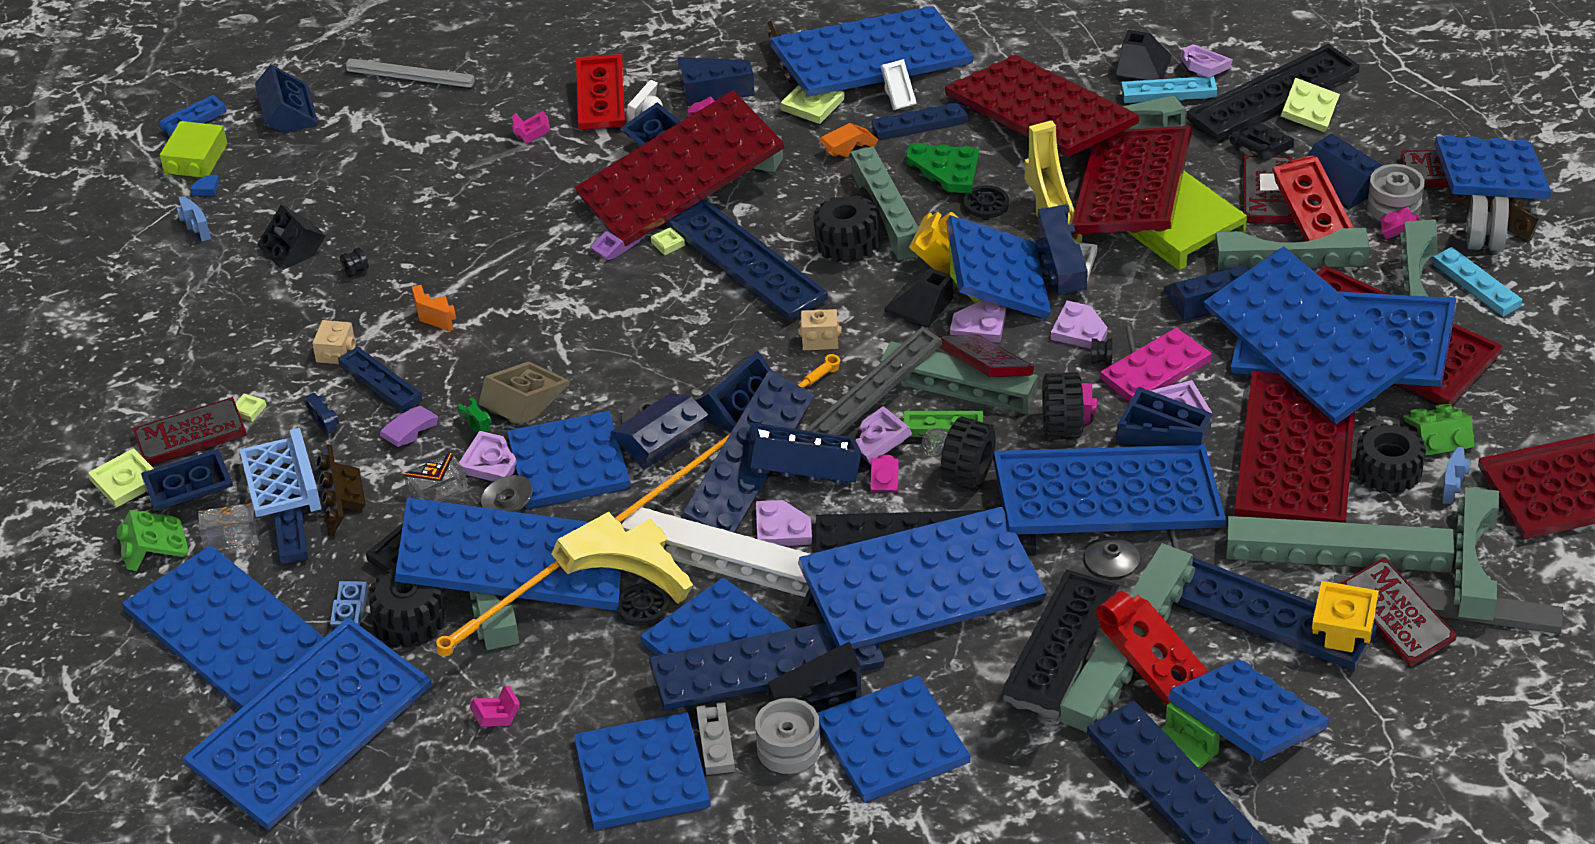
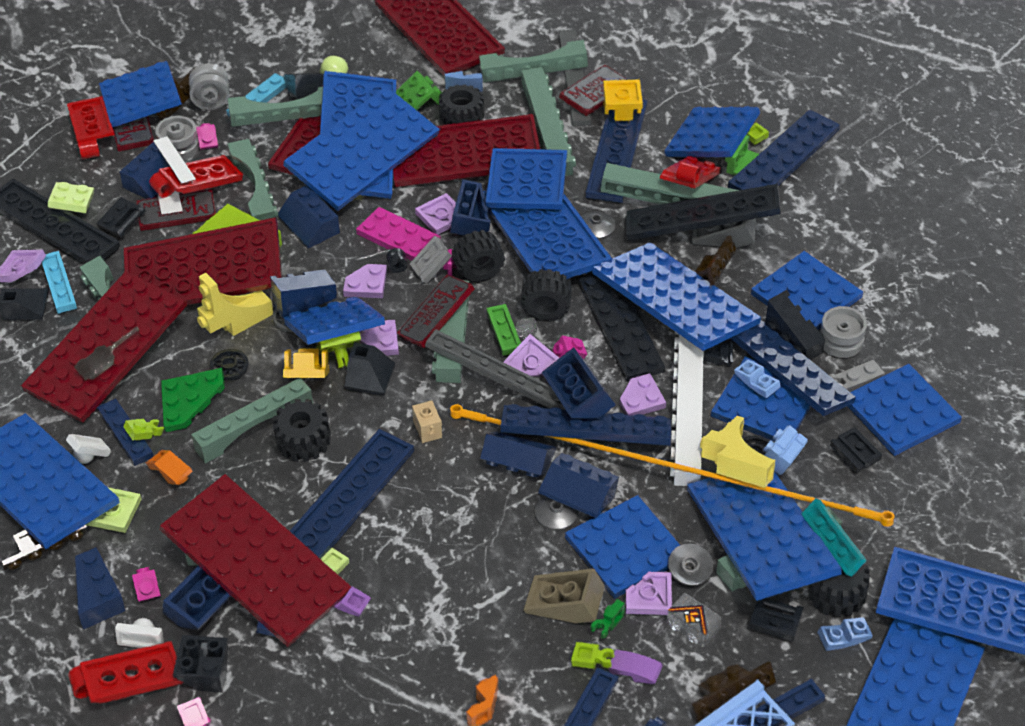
camera: 110 degrees left, 5 degrees up
dark pink bracket [470,686,519,727] -> none
none -> red hinge [67,96,114,160]
none -> clear smoke piece [74,326,139,381]
none -> lime plate [123,419,164,440]
none -> white sticker [153,137,195,183]
none -> black slope [173,635,229,693]
none -> black slope [283,73,324,100]
none -> yellowish green hair [320,56,348,73]
none -> light grey plate [410,236,452,284]
none -> blue plate [486,148,567,210]
none -> lime plate [571,642,615,669]
none -> dark brown bracket [695,235,736,285]
none -> light blue slope [734,359,780,398]
none -> lime plate [746,122,769,145]
none -> light blue brick [763,425,808,475]
none -> teal plate [801,498,867,577]
none -> black plate [830,427,882,473]

